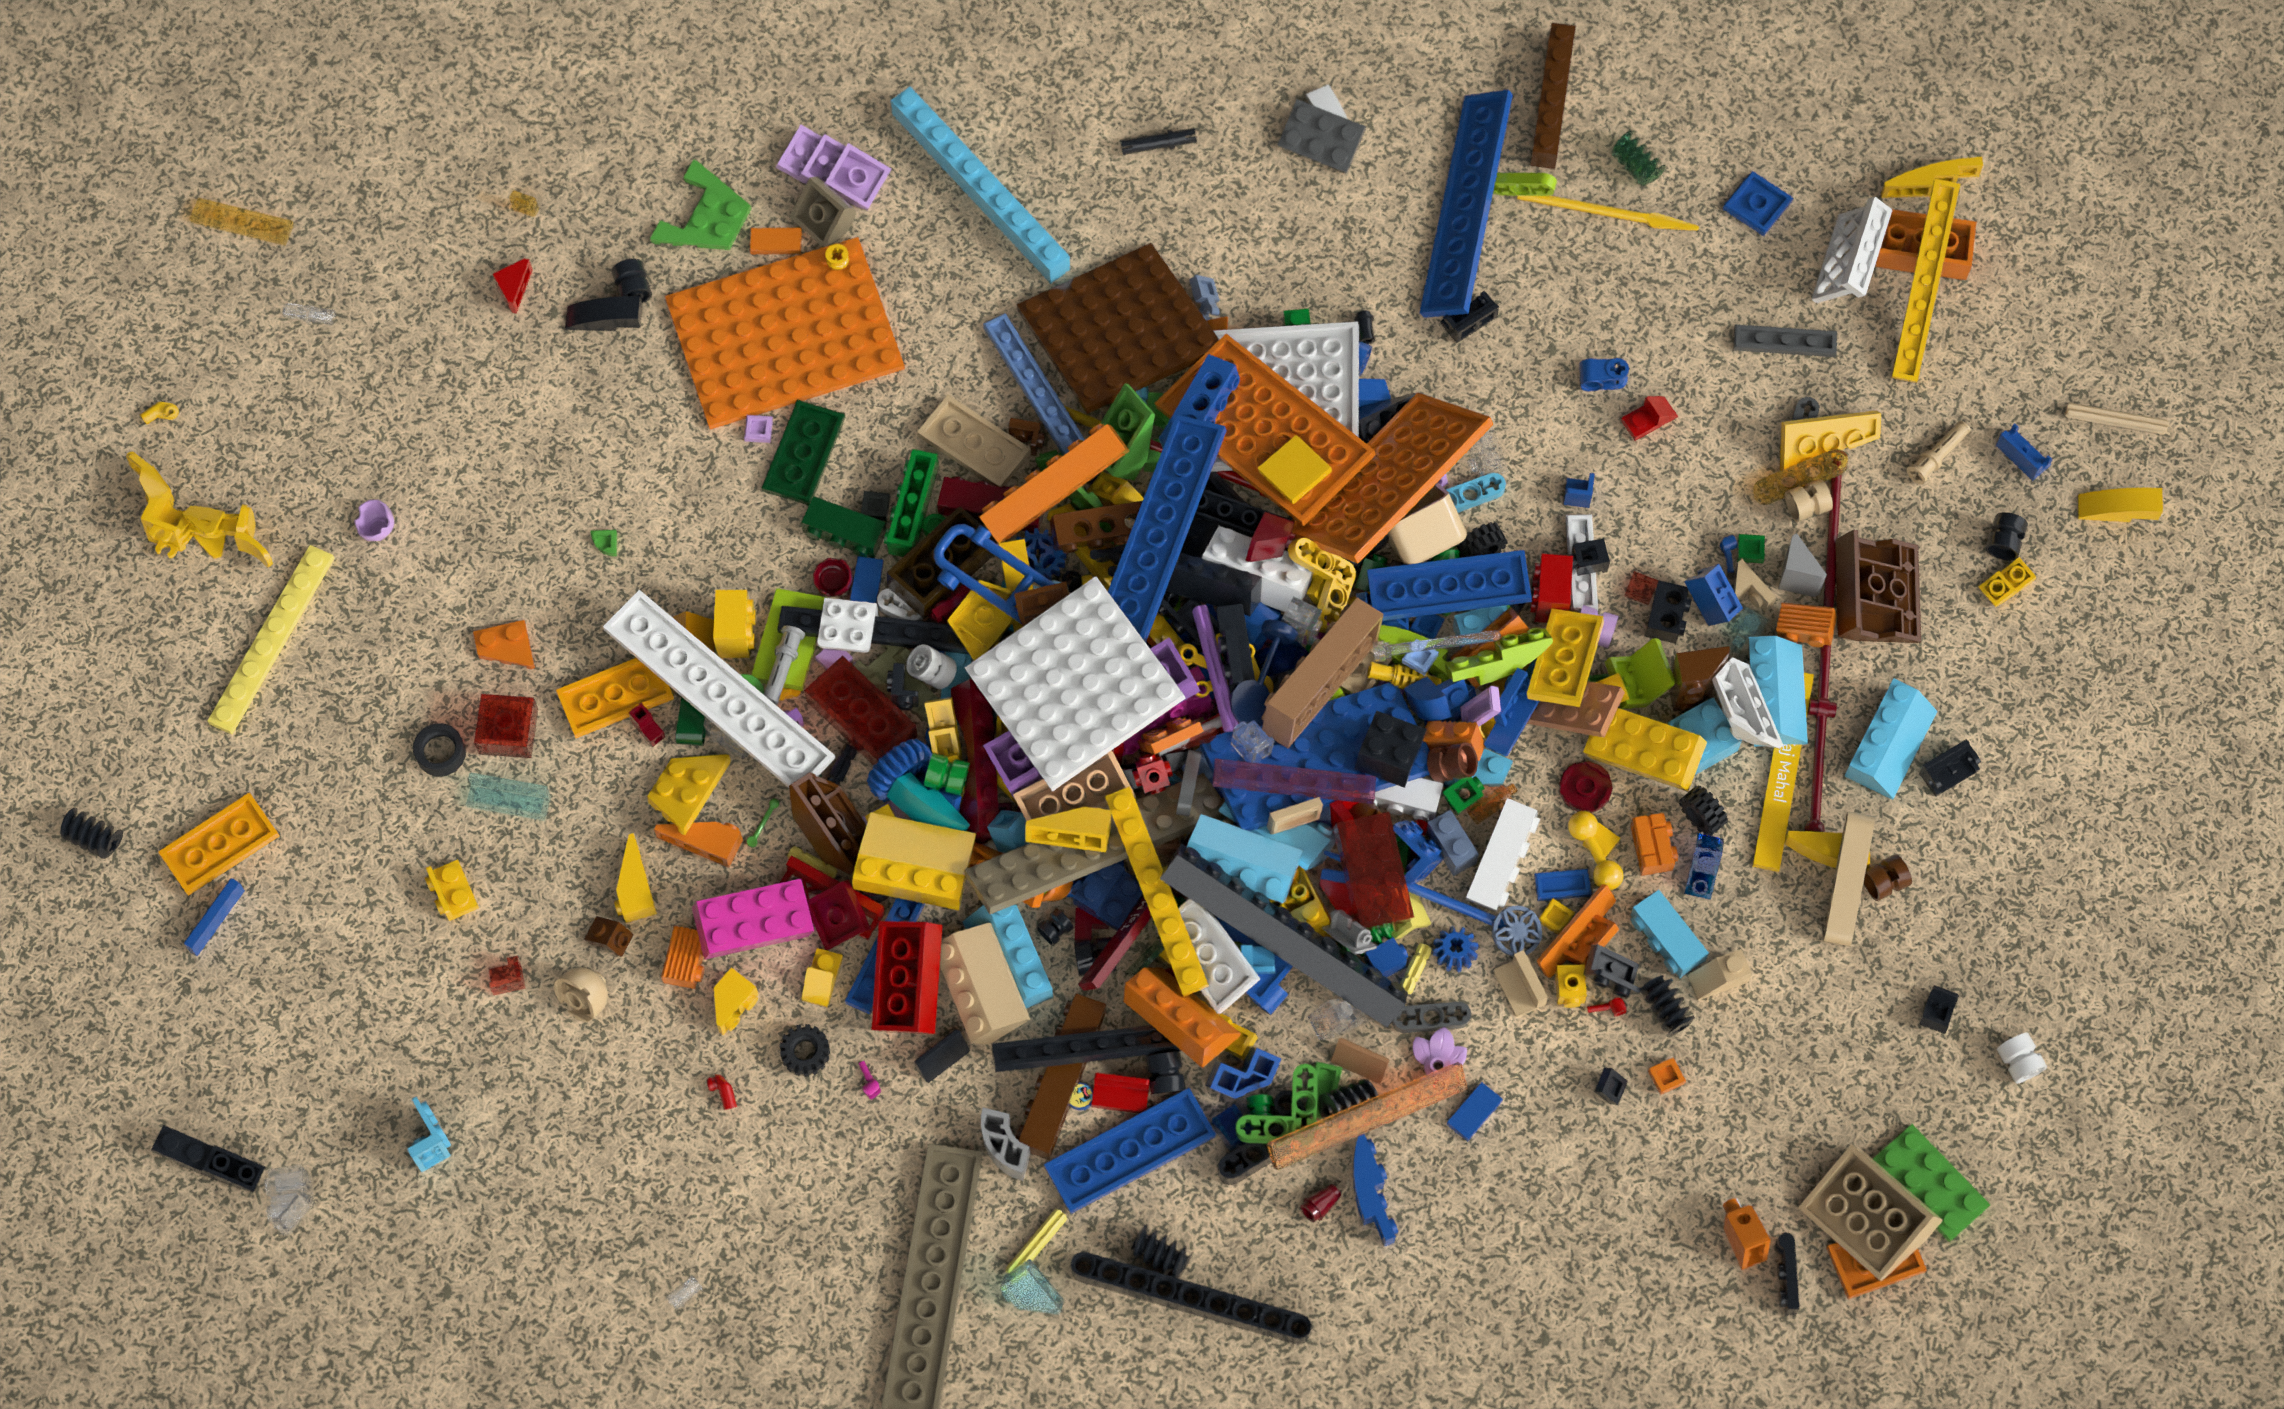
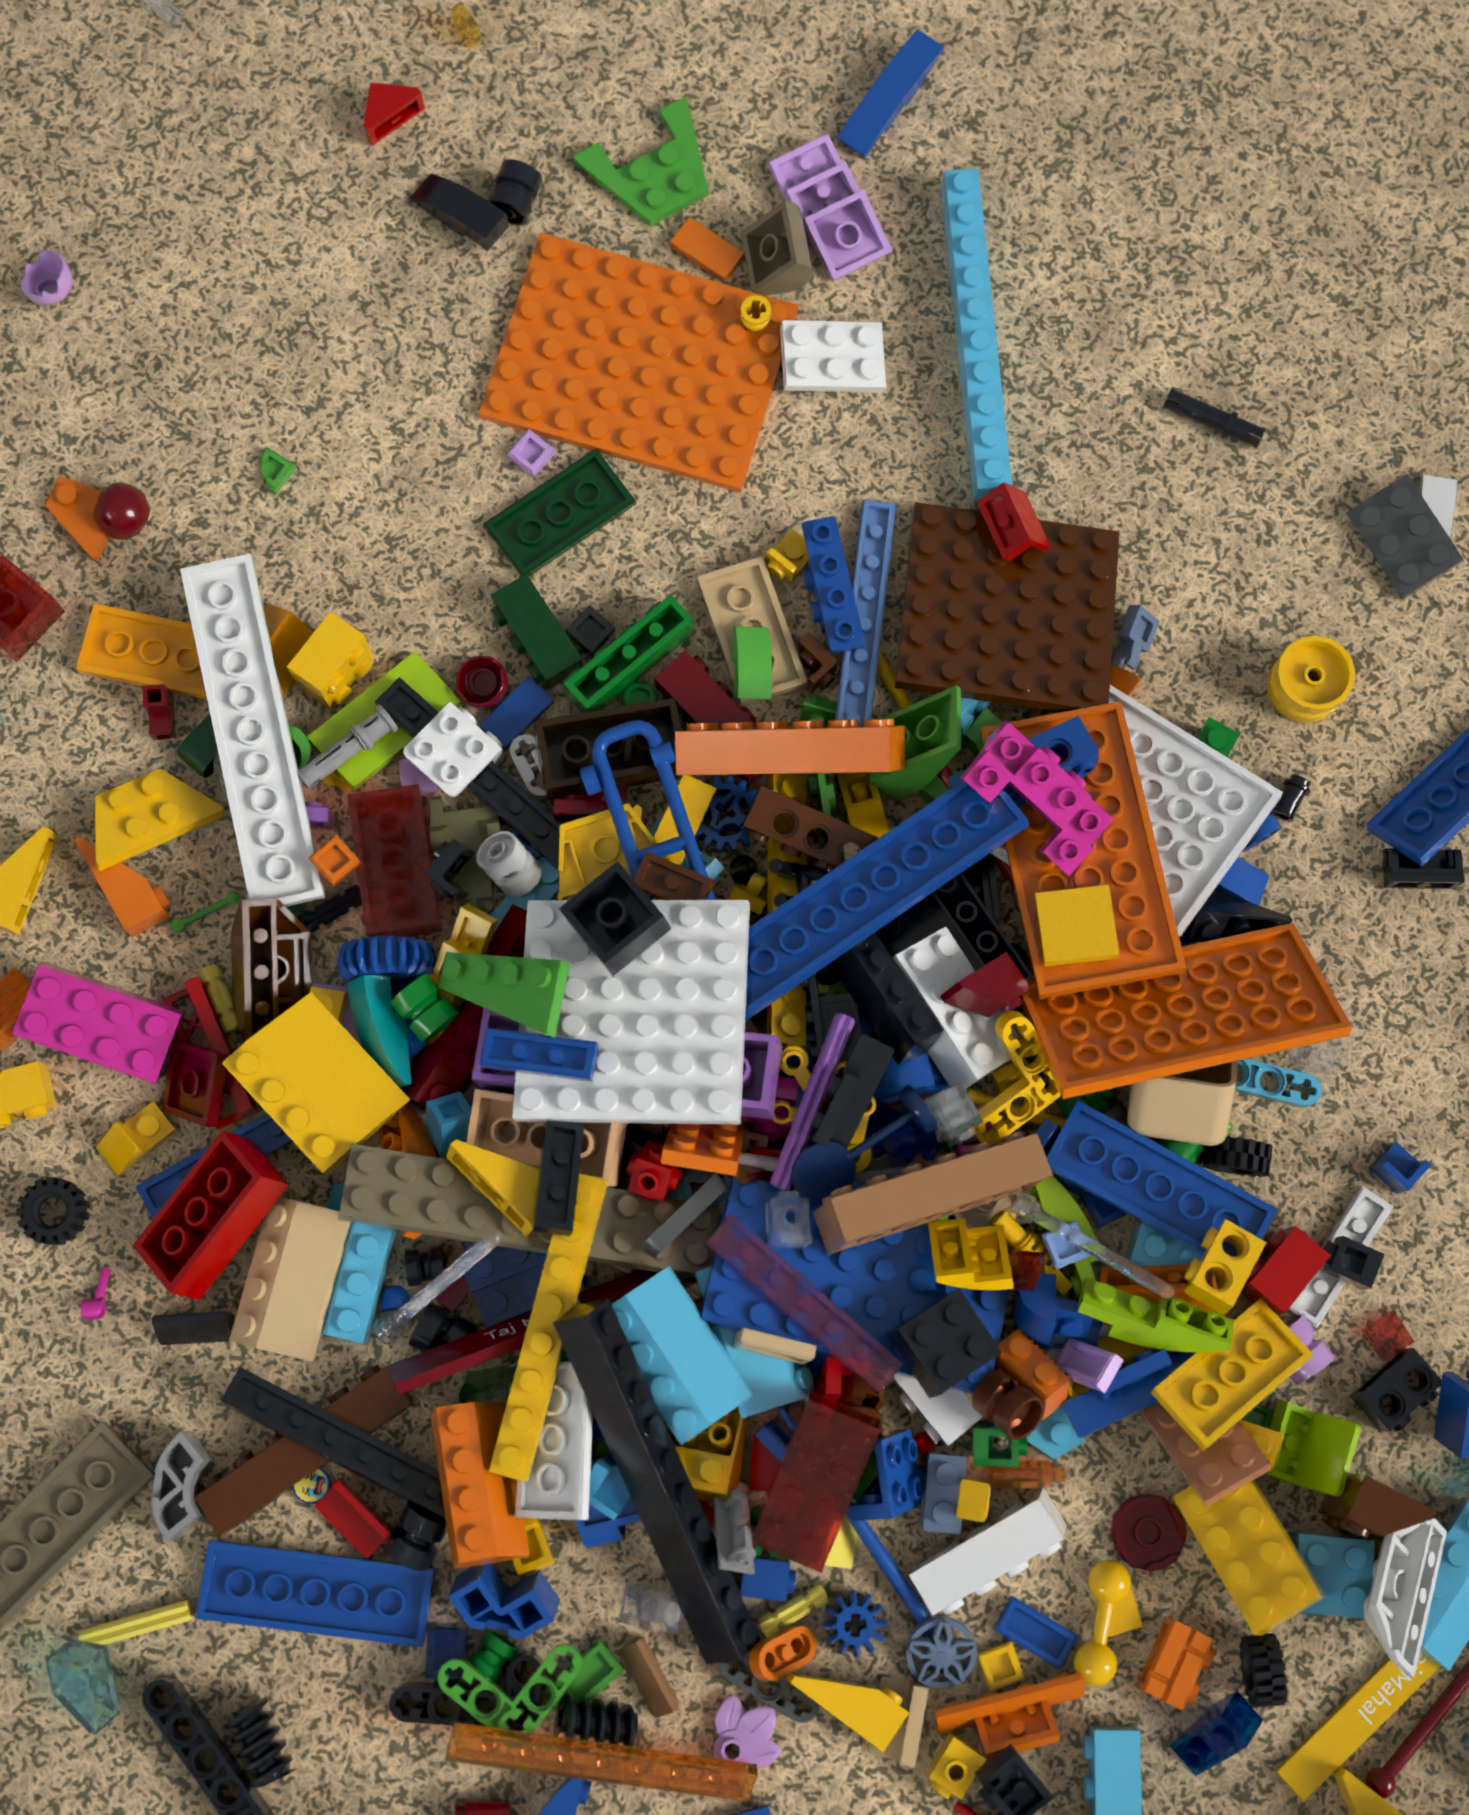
camera: 30 degrees right, 10 degrees up
none -> dark red hair [93,482,150,540]
none -> orange tile [309,834,361,887]
none -> clear piece [372,1231,502,1345]
none -> blue hinge [381,1285,411,1314]
none -> bright green wing [438,952,570,1038]
none -> blue tile [479,1028,599,1082]
none -> black plate [532,1120,584,1236]
none -> black brick [559,861,671,976]
none -> bright green slope [731,626,772,700]
none -> orange plate [749,1625,816,1681]
none -> yellow bracket [765,529,808,584]
none -> white plate [780,320,886,392]
none -> yellow slope [784,1673,909,1752]
none -> blue bracket [802,516,865,653]
none -> blue slope [837,29,945,158]
none -> yellow slope [928,1218,1014,1290]
none -> yellow slope [956,1479,991,1522]
none -> dark pink bracket [960,721,1114,876]
none -> red panel [977,482,1051,561]
none -> clear red plate [1008,1250,1045,1292]
none -> yellow brick [1184,1219,1266,1315]
none -> yellow wheel [1266,635,1355,724]

